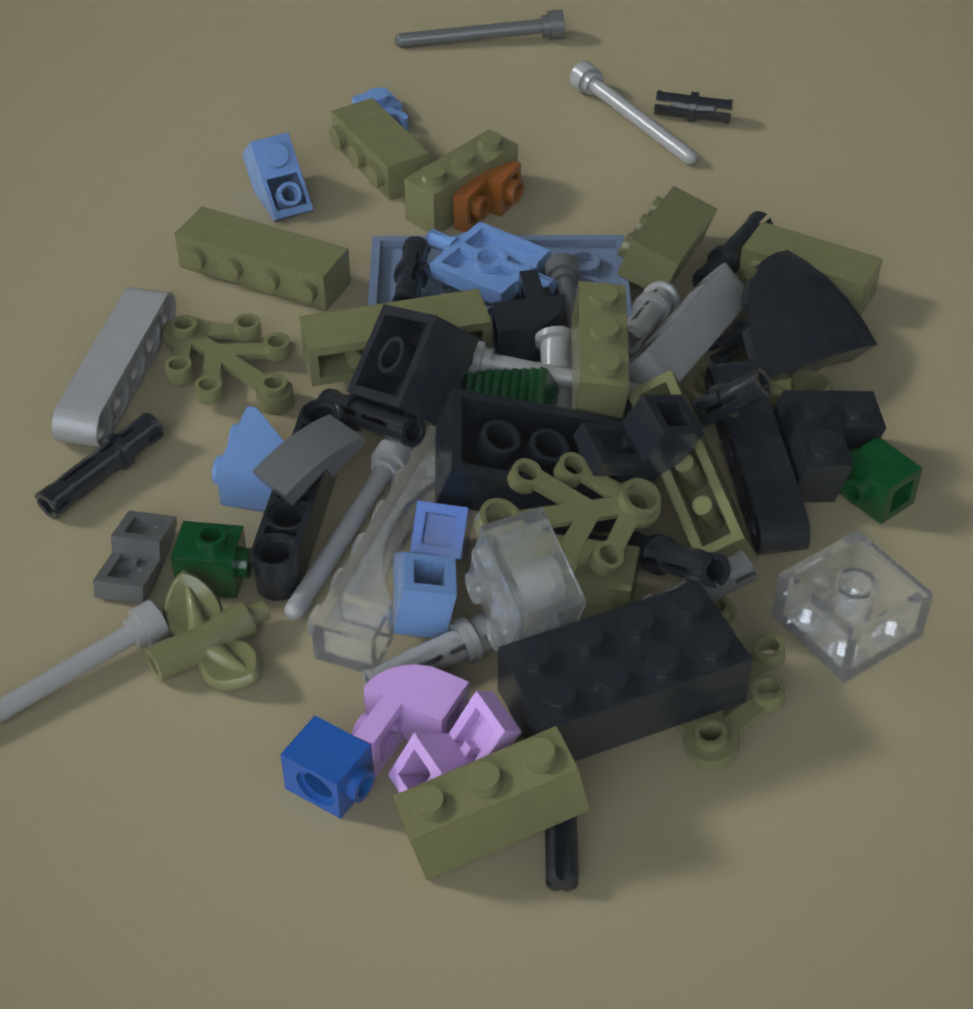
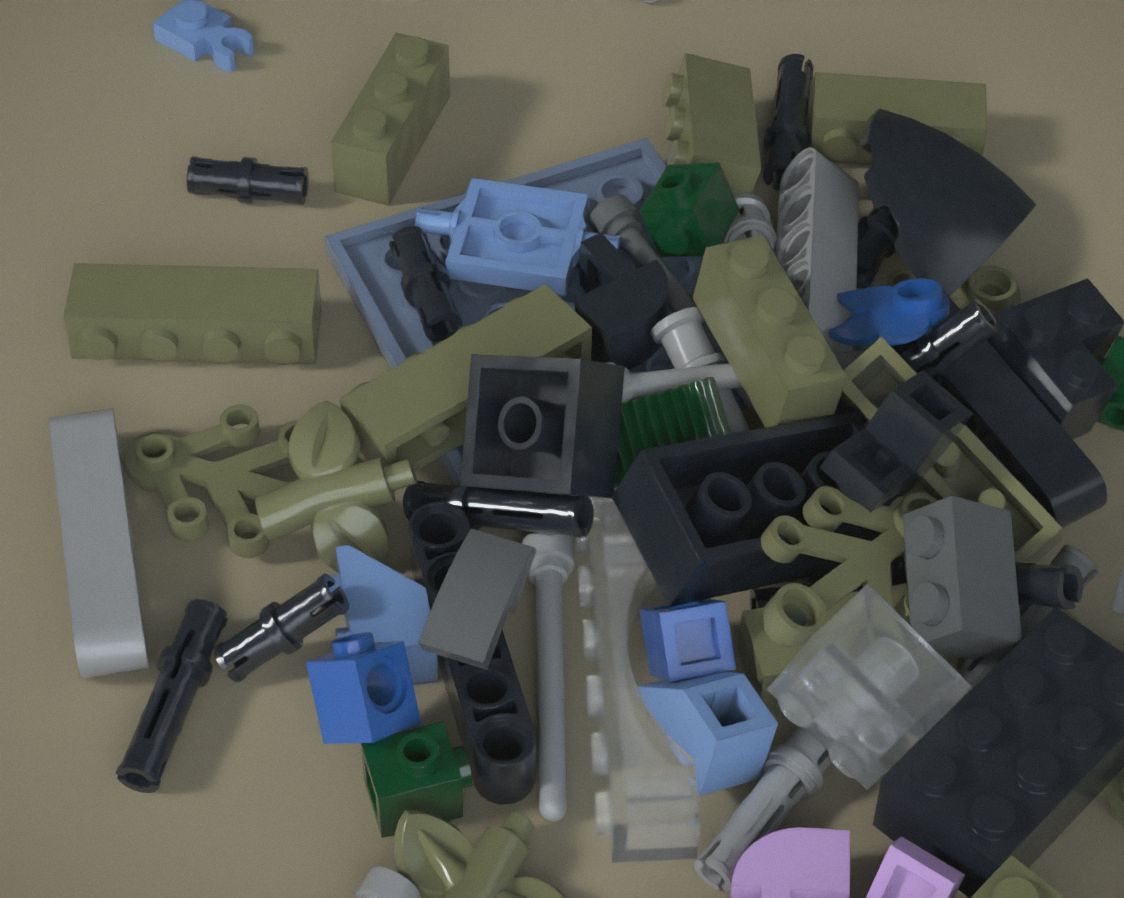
camera: 25 degrees left, 5 degrees up
dark grey slope [93,510,177,604] -> none
medium blue slope [242,132,313,222] -> none
olive brick [329,98,430,200] -> none
dark orange slope [453,161,524,232] -> none
none -> black pin [187,156,309,205]
none -> black pin [214,573,349,682]
none -> olive plant [255,400,417,572]
none -> blue brick [306,632,421,744]
none -> dark green brick [640,162,739,257]
none -> blue plate [829,278,950,346]
none -> dark grey brick [903,496,1022,660]

